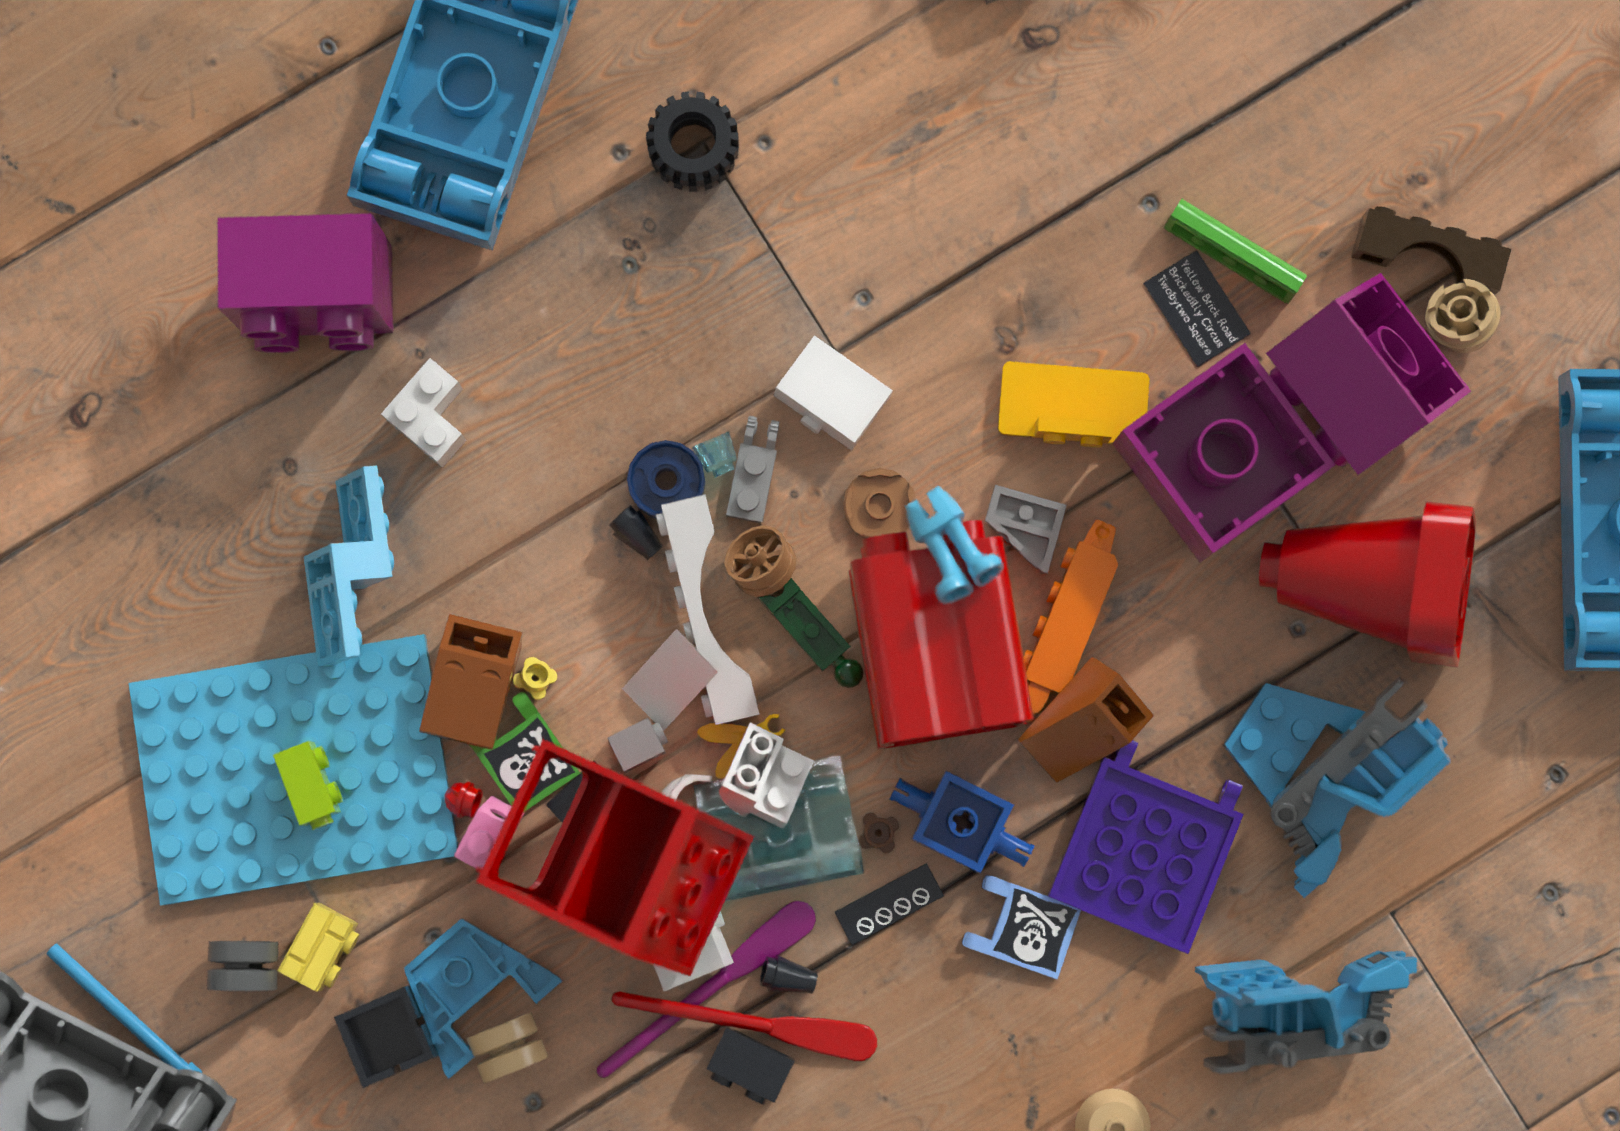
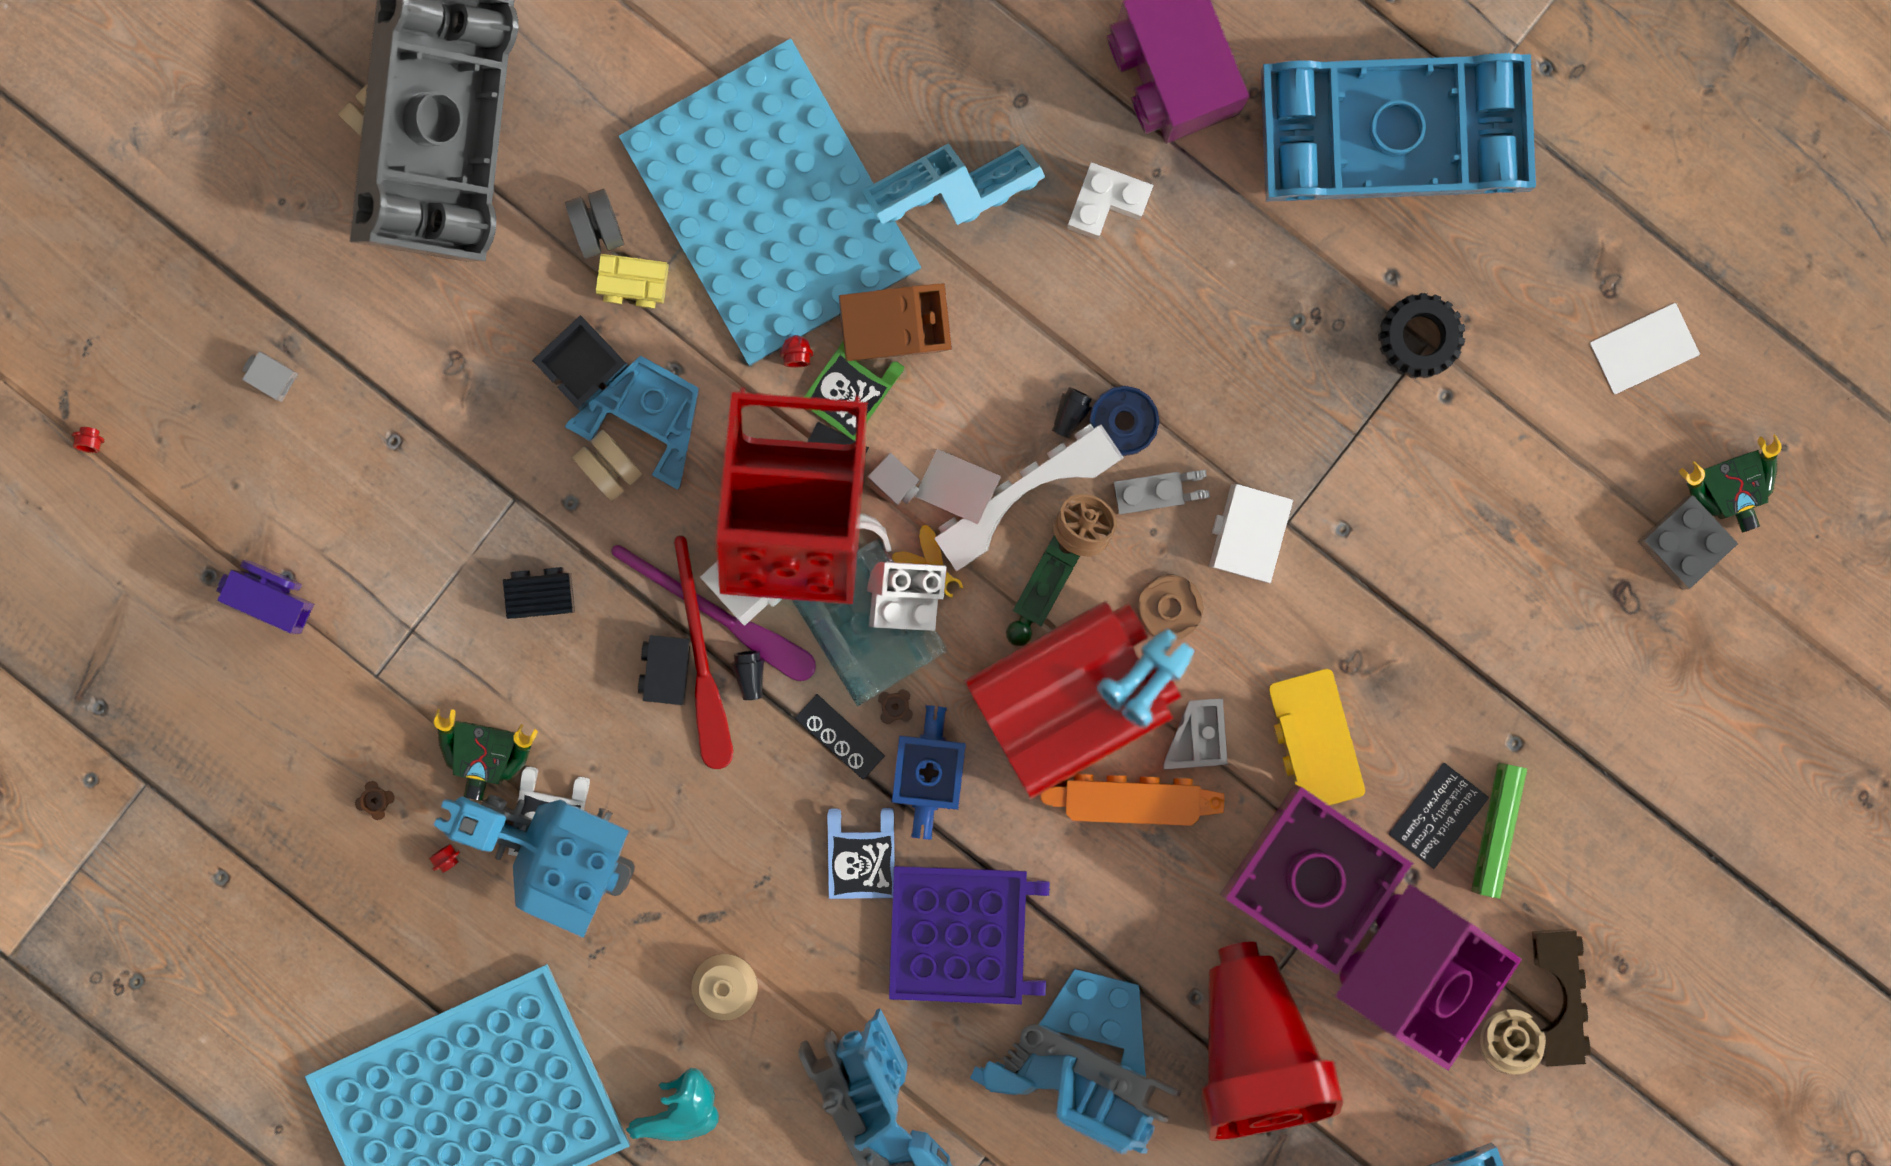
camera: 75 degrees right, 5 degrees up
dark azure bar [46,943,203,1073] -> none
lime brick [273,741,343,830] -> none
bright pink torso [454,796,525,868] -> none
light yellow plate [513,657,557,700] -> none
clear light blue hat [692,432,737,477] -> none
dark orange slope [1018,657,1154,783] -> none

